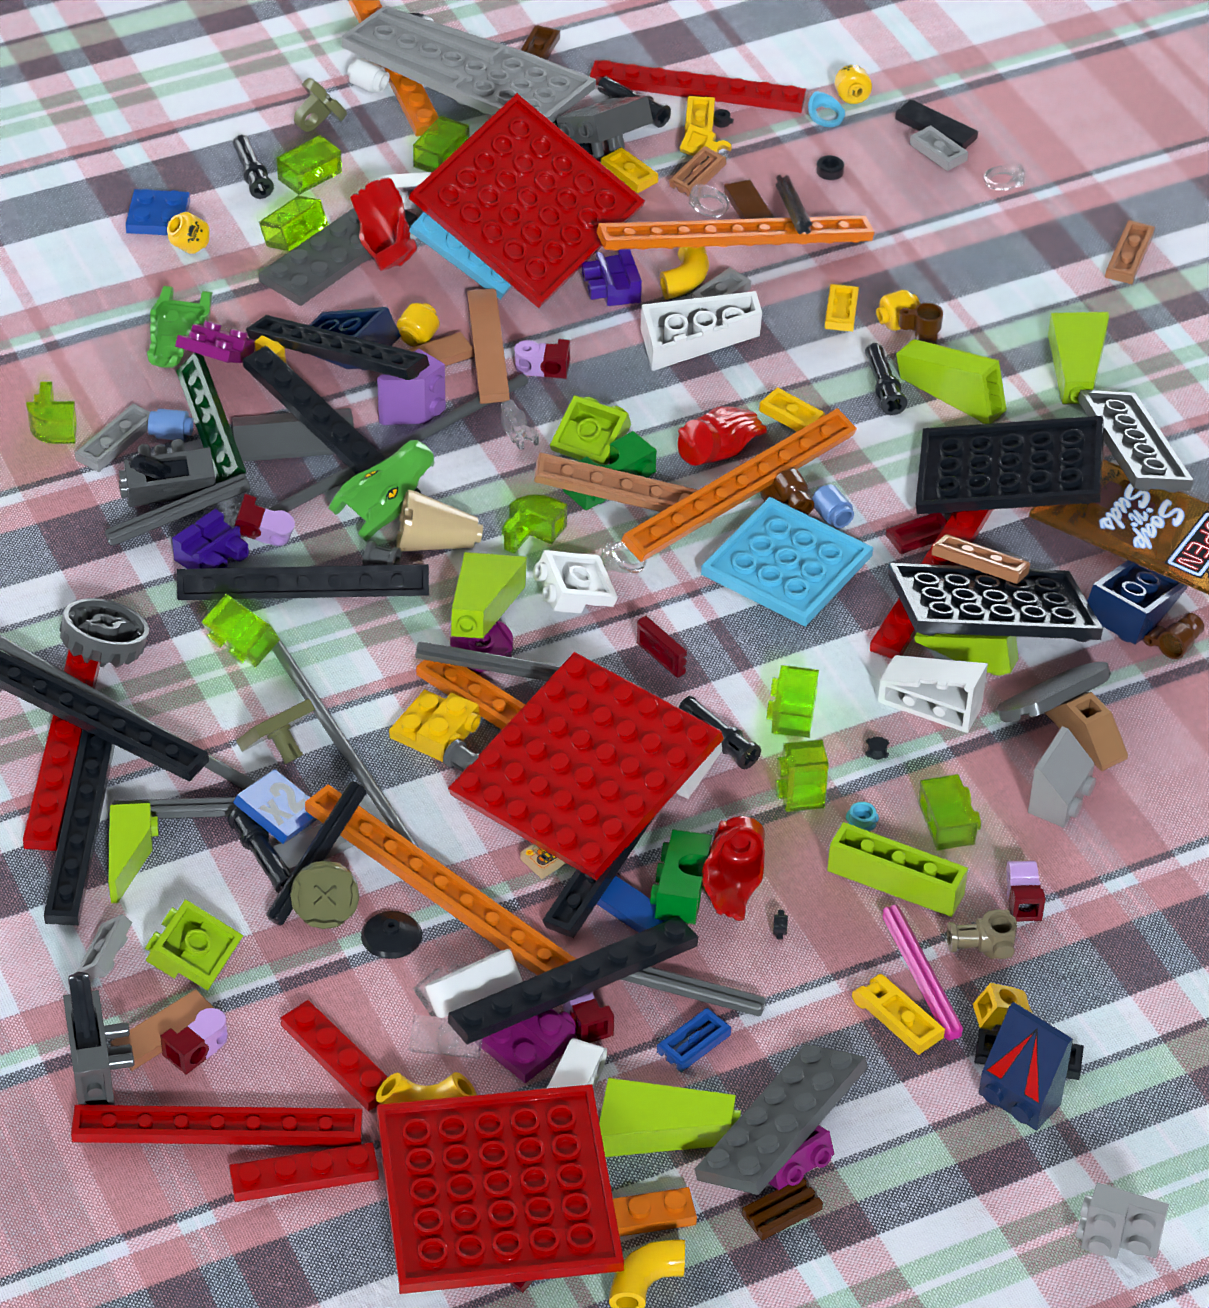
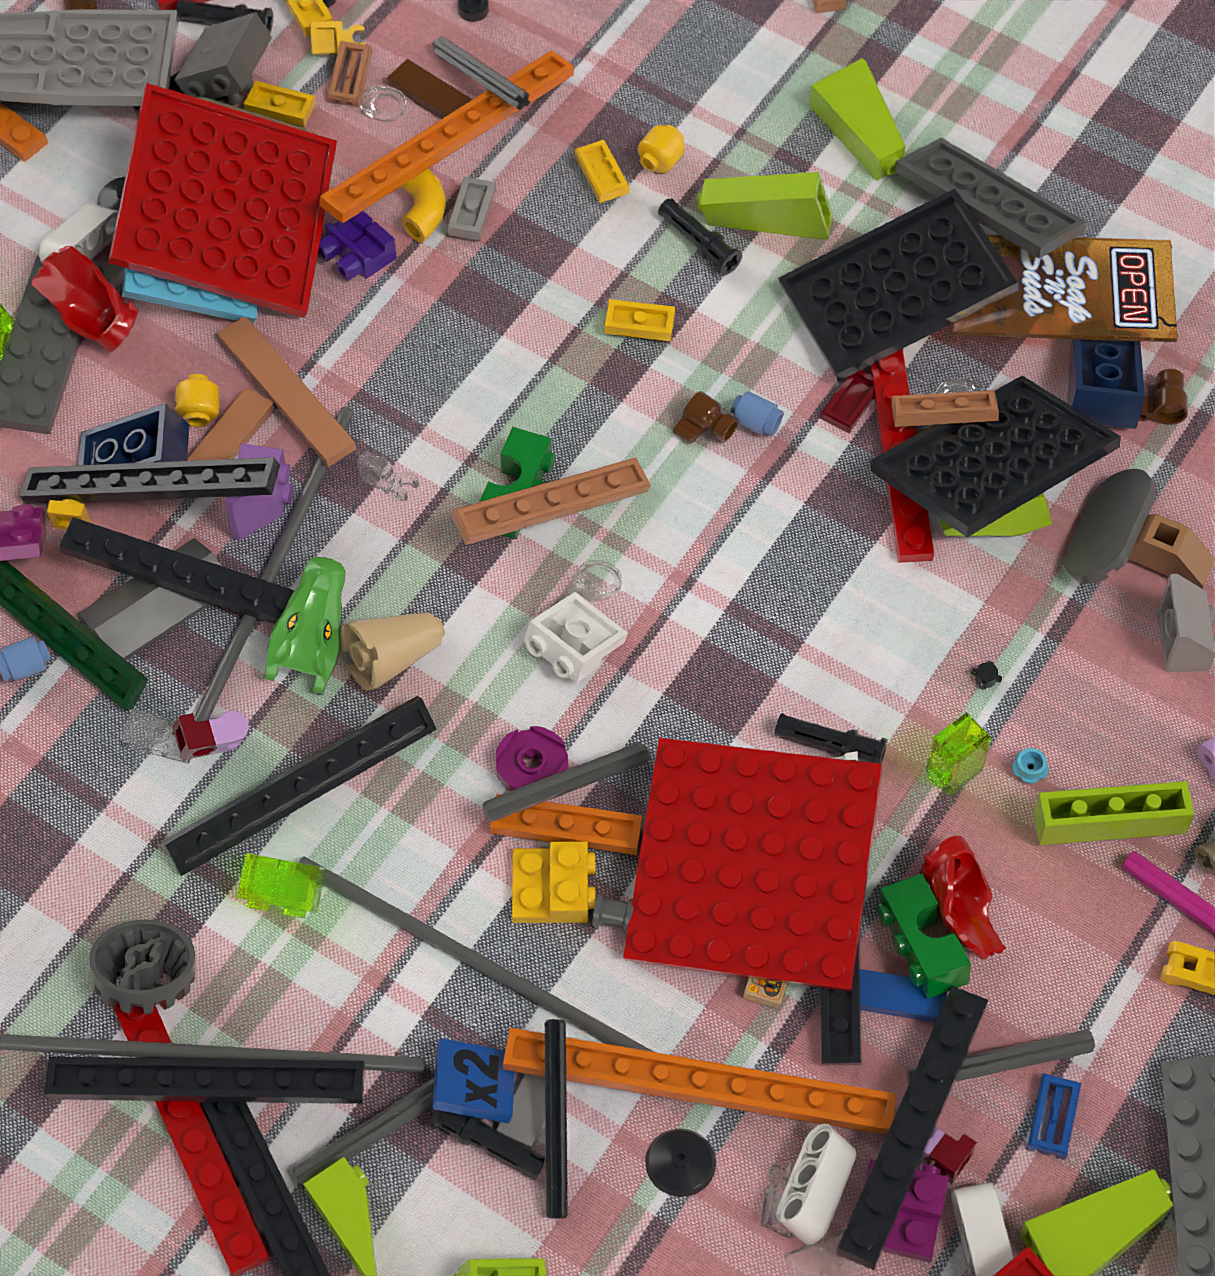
camera: 30 degrees left, 15 degrees up
dark grey axle [105,474,250,546] -> none
dark grey piece [119,439,215,507] -> none
dark purple hips [172,508,249,569] -> none
olive tile [236,699,315,765] -> none
olive tile [291,861,359,929] -> none
dark grey bush [362,541,402,566] -> none
clear neon green brick [413,116,470,172] -> none
lime slope [451,552,527,639] -> none
clear neon green brick [502,494,567,554] -> none
leg [514,339,571,379] -> none
lime plate [550,395,631,465] -> none
orange plate [621,408,857,562] -> none
dark red tile [637,616,687,678] -> none
white wedge [640,291,762,371] -> none
red hair [678,406,767,466] -> none
medium azure plate [701,497,873,627] -> none
clear neon green brick [766,665,819,738] -> none
black piece [773,910,788,940] -> none
white wedge [878,655,988,733] -> none
reddish brown piece [898,302,943,345] -> none
clear neon green brick [918,774,981,851] -> none

